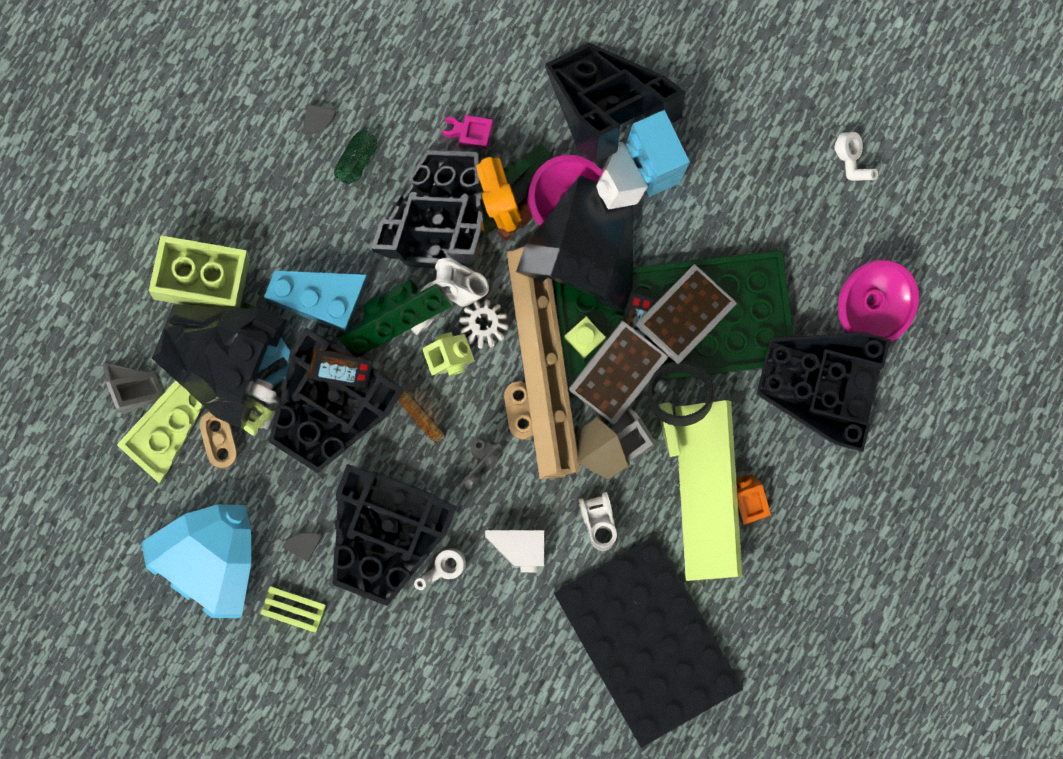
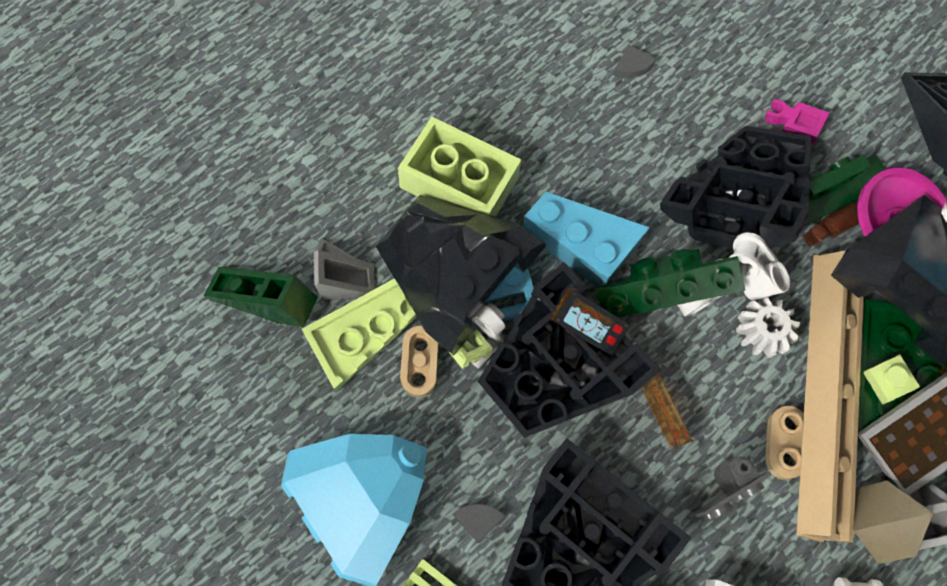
camera: 20 degrees right, 10 degrees down
clear green plate [334,130,377,185] -> none
yellowish green brick [422,332,475,376] -> none
light orange piece [476,157,522,232] -> none
none -> dark green slope [203,267,318,327]

